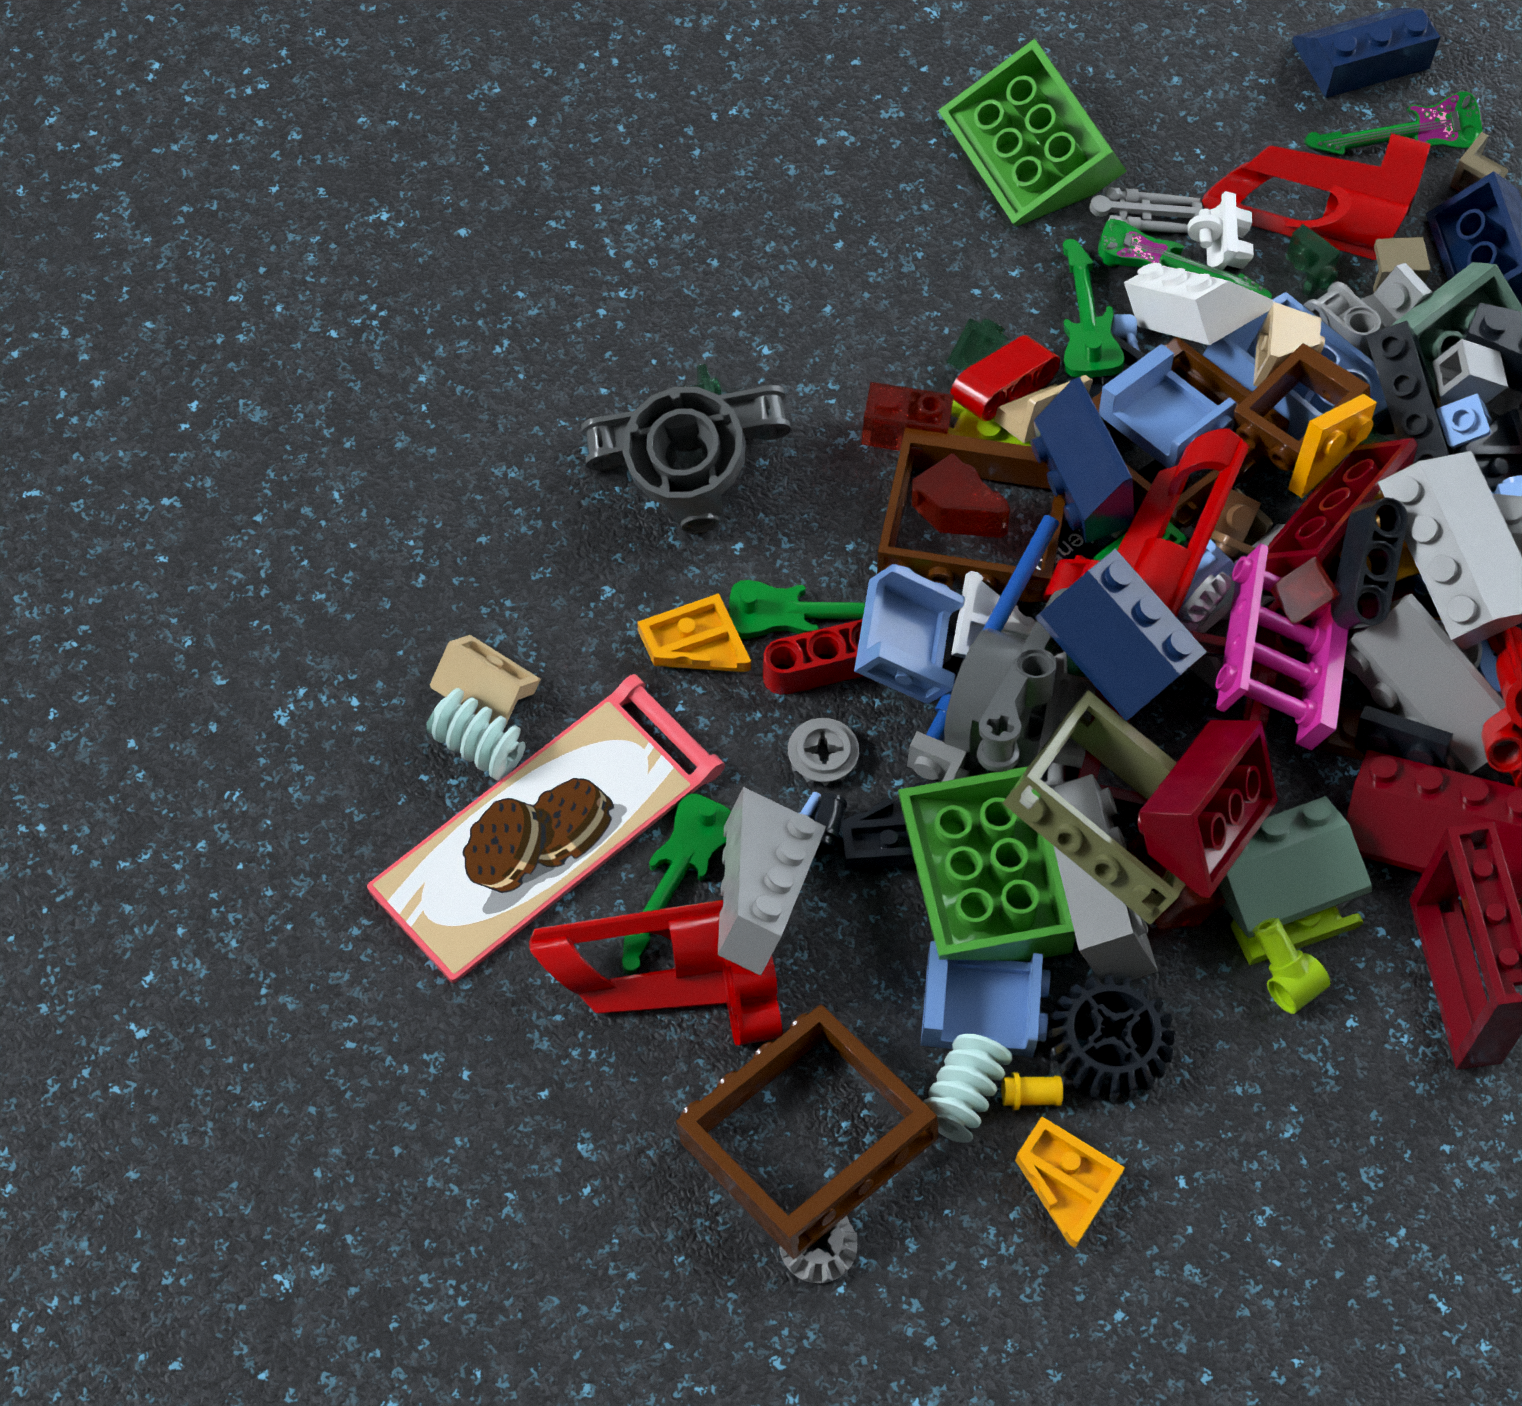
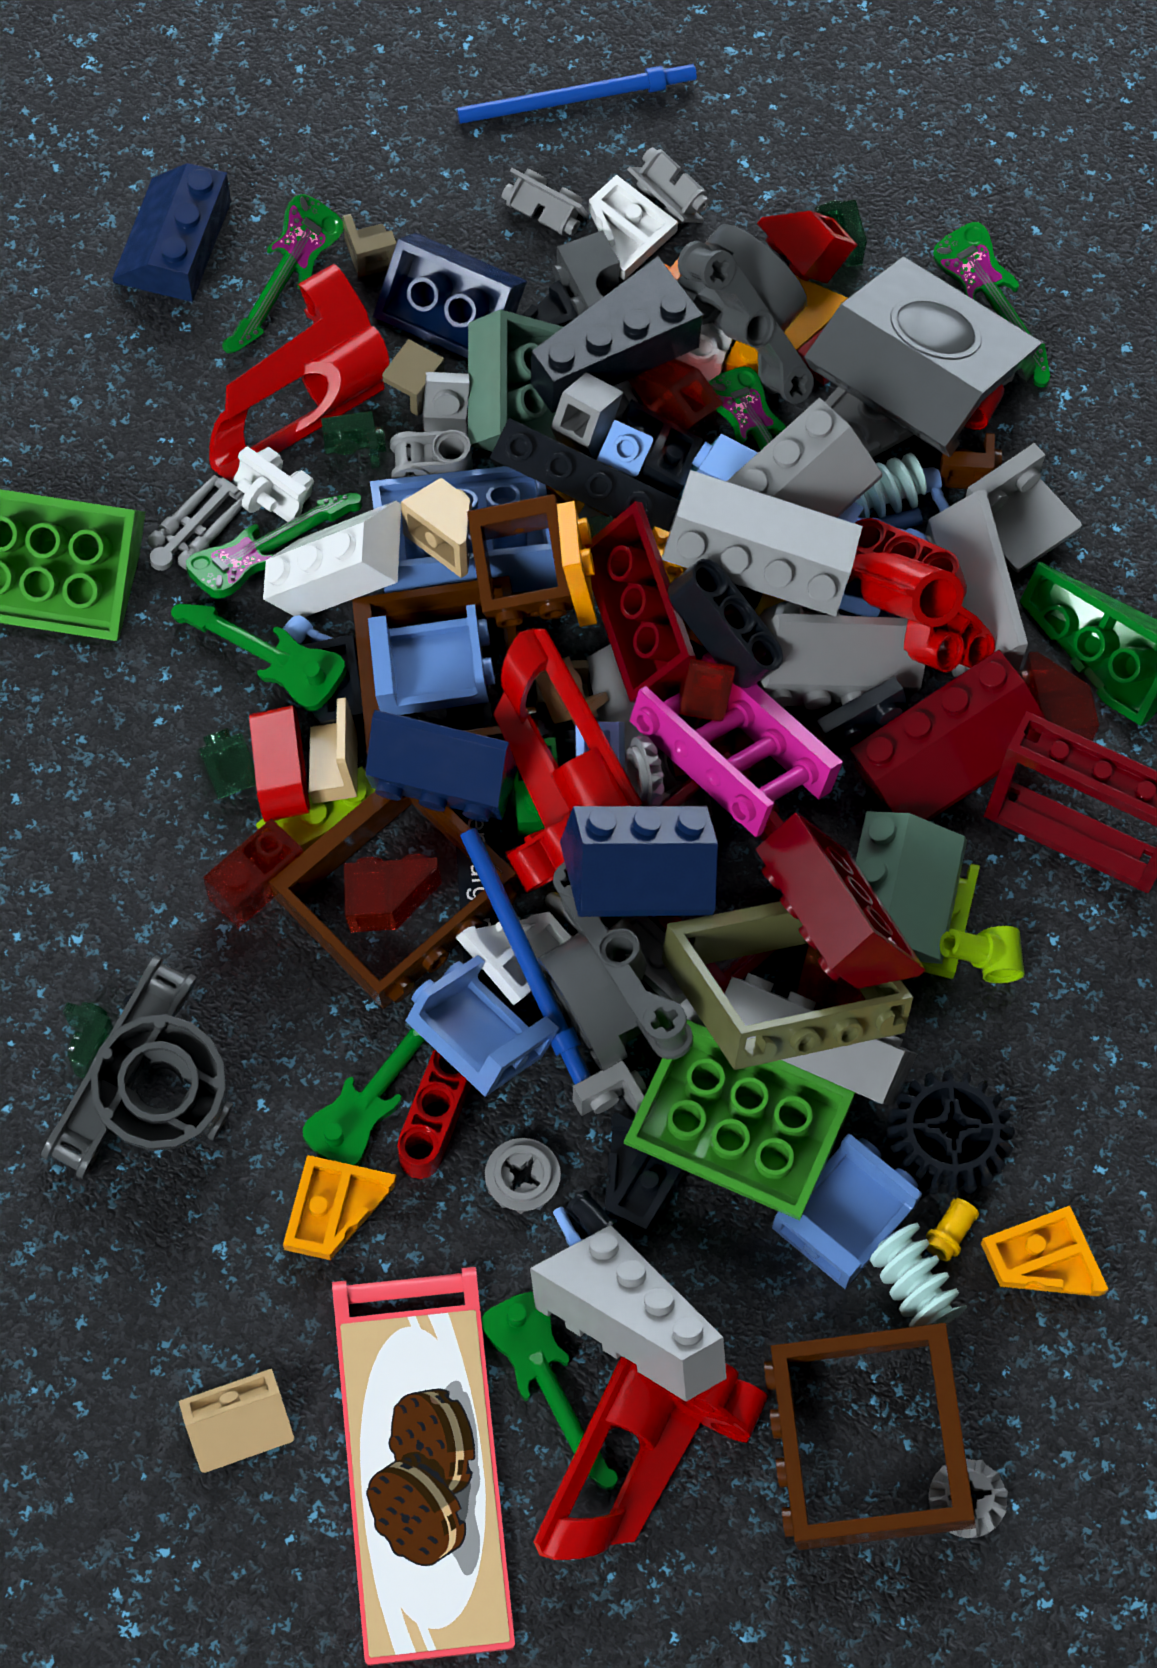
camera: 55 degrees left, 5 degrees up
light aqua piece [426,688,525,781] -> none

